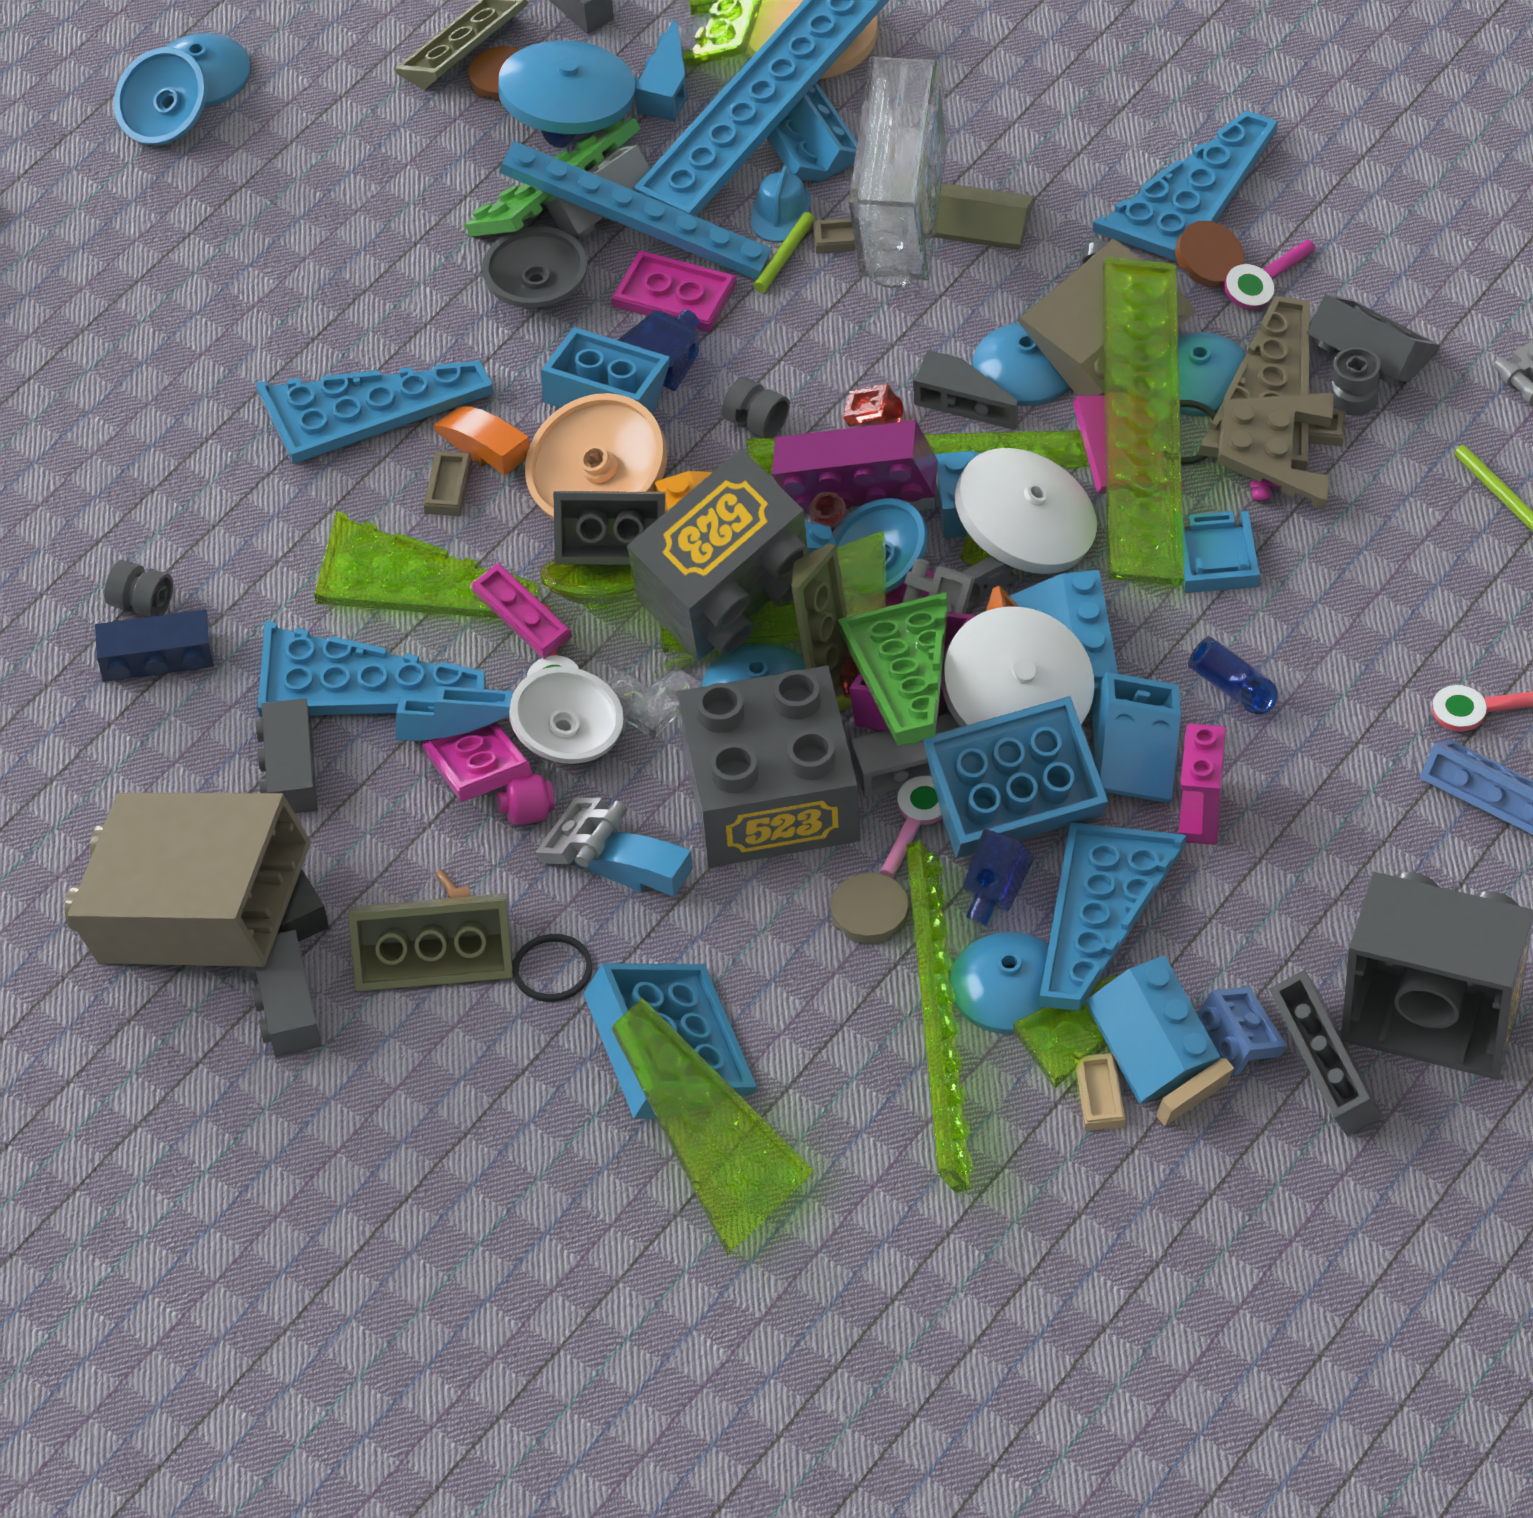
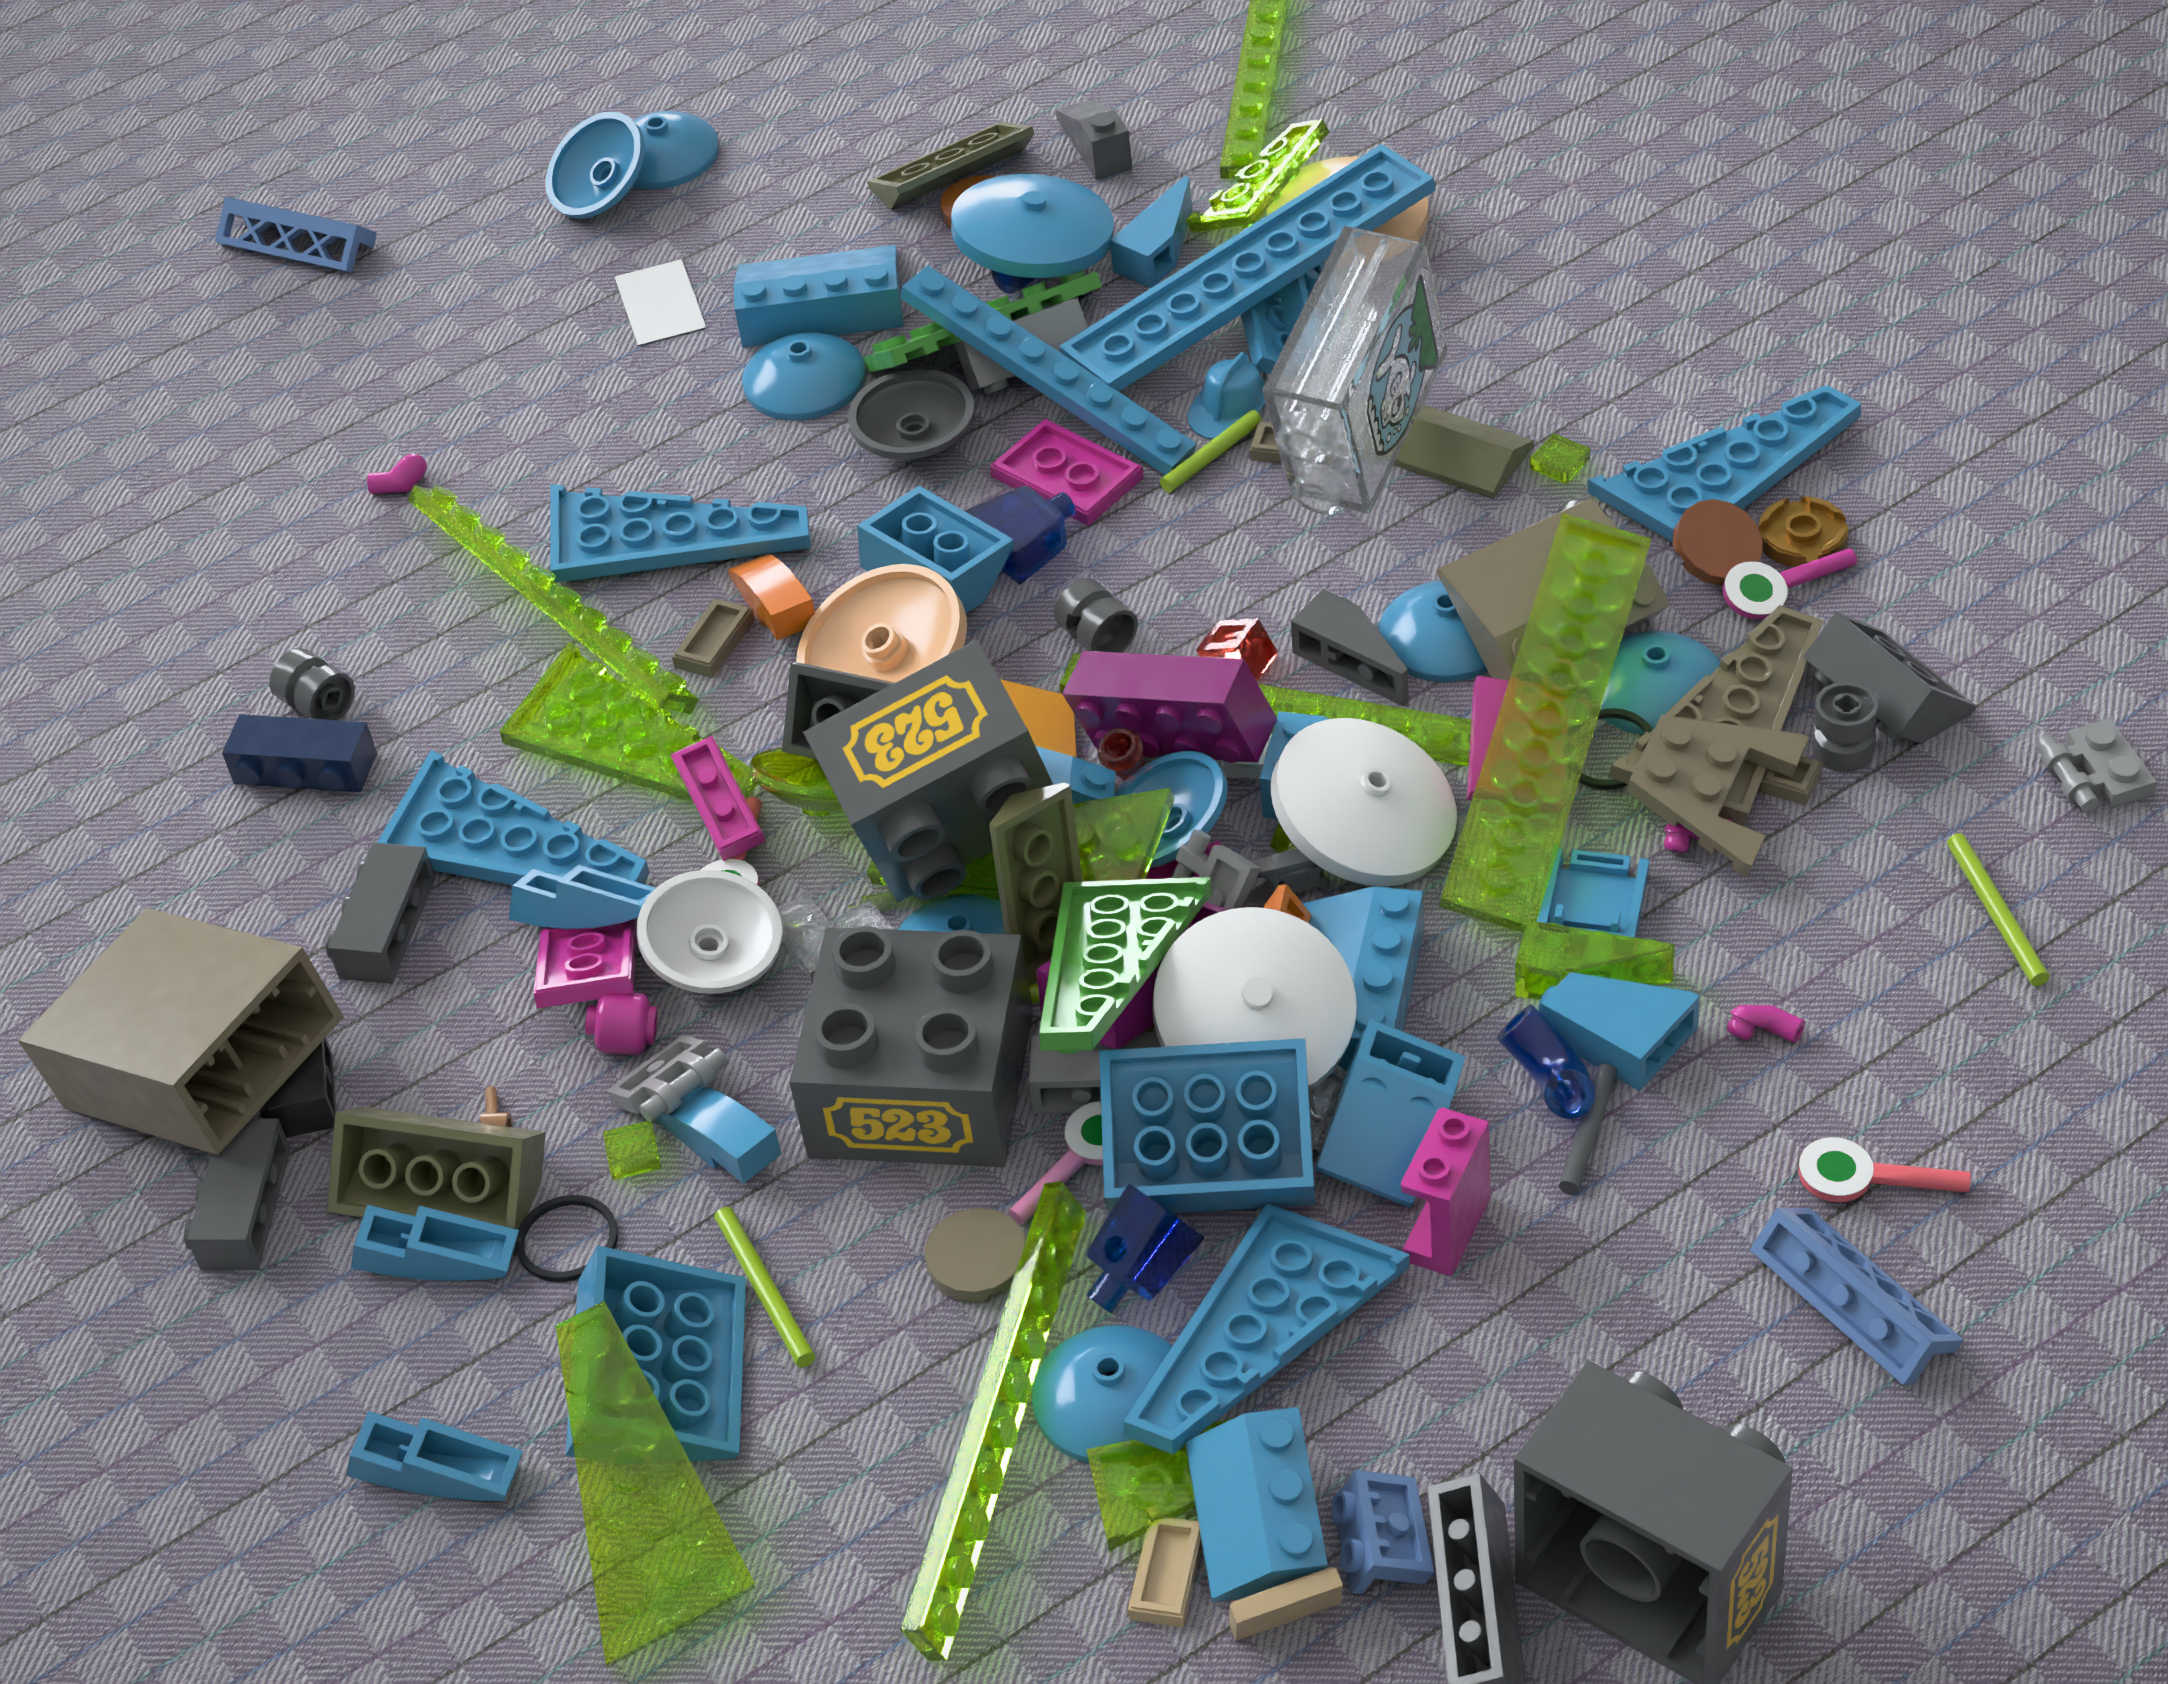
camera: 20 degrees right, 5 degrees down
none -> dark azure slope [346,1411,523,1501]
none -> dark azure slope [351,1205,519,1281]
none -> dark pink arm [367,454,427,494]
none -> clear neon green plate [408,485,699,714]
none -> clear neon green tile [603,1121,662,1180]
none -> white sticker [615,259,706,345]
none -> lime bar [714,1207,815,1368]
none -> dark azure slope [734,245,904,348]
none -> dark azure dish [742,332,866,420]
none -> clear neon green slope [1515,920,1675,1000]
none -> clear neon green tile [1530,433,1590,484]
none -> dark azure slope [1538,972,1700,1091]
none -> dark grey bar [1559,1064,1618,1195]
none -> dark pink arm [1726,1005,1806,1043]
none -> pearl gold tile [1759,496,1848,568]

